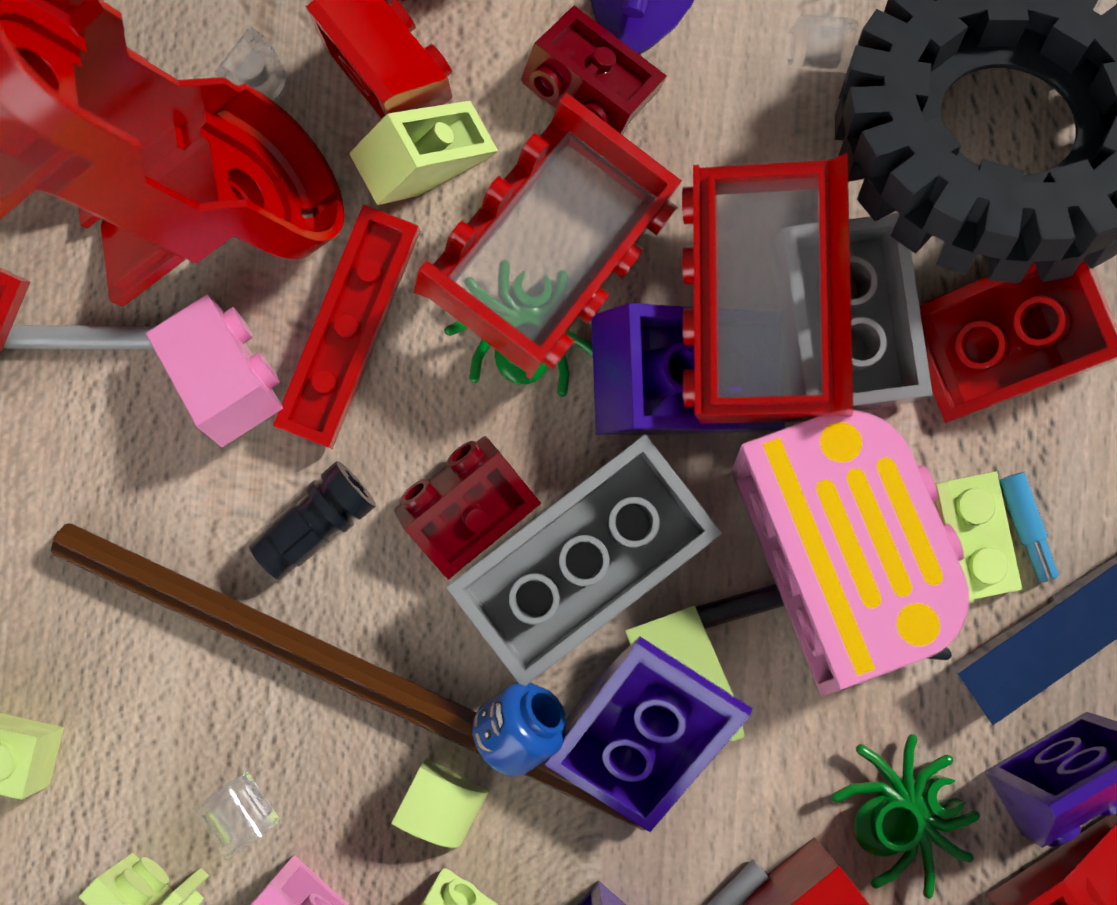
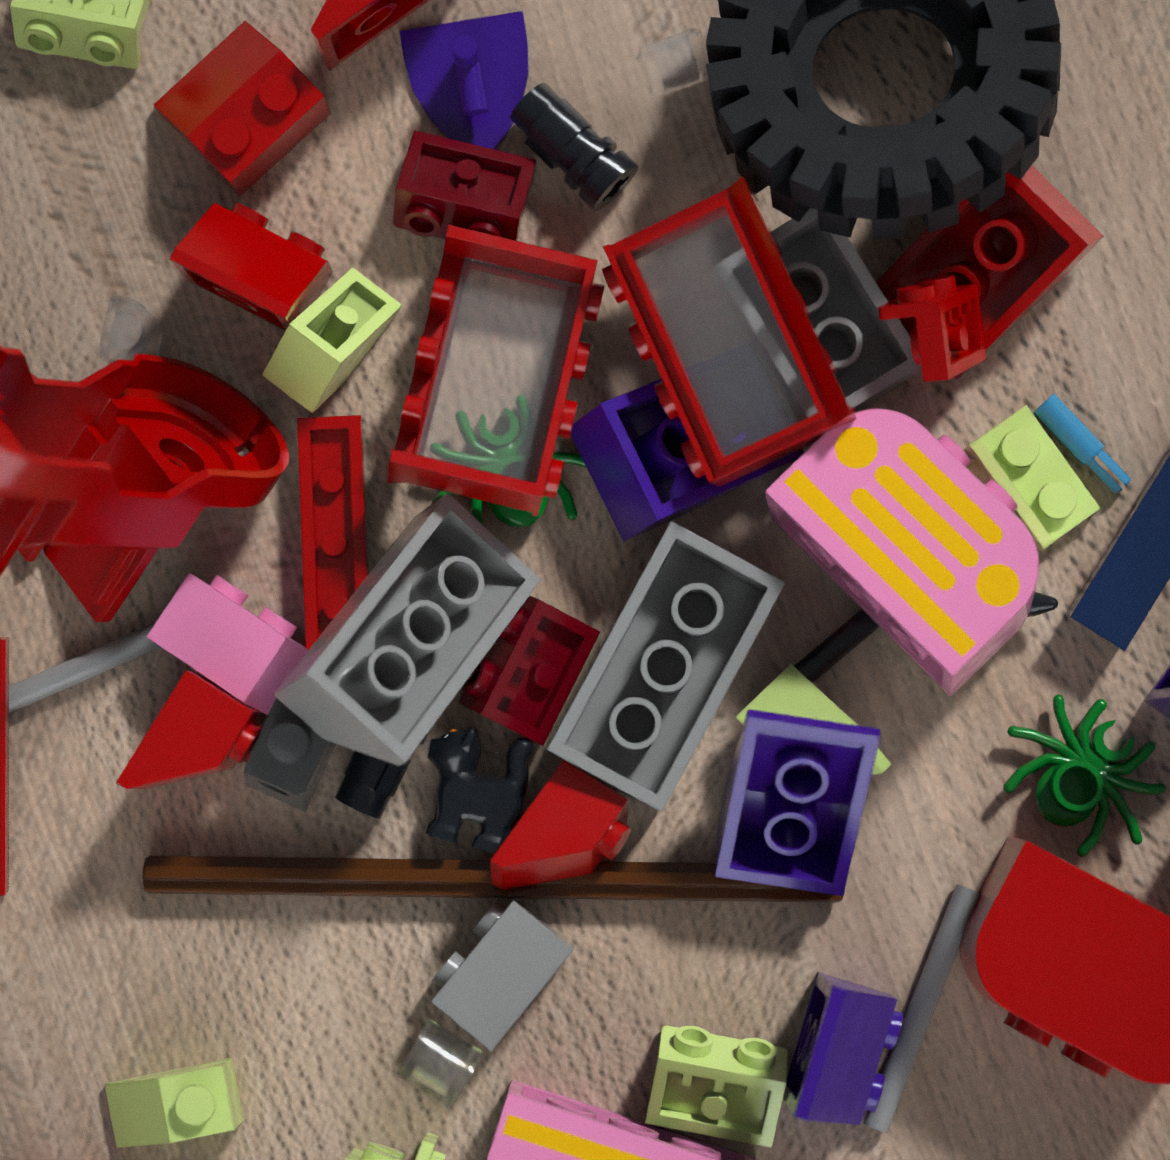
camera: 20 degrees left, 0 degrees up
yellowish green brick [391,758,489,848] -> none
blue head [472,682,566,776] -> none
none -> red slope [116,670,267,790]
none -> dark grey torso [243,697,336,812]
none -> light grey slope [274,493,541,766]
none -> black animal [426,727,533,853]
none -> light grey brick [431,898,574,1051]
none -> red slope [490,760,631,890]
none -> black axle [510,83,638,211]
none -> red bracket [878,275,987,382]

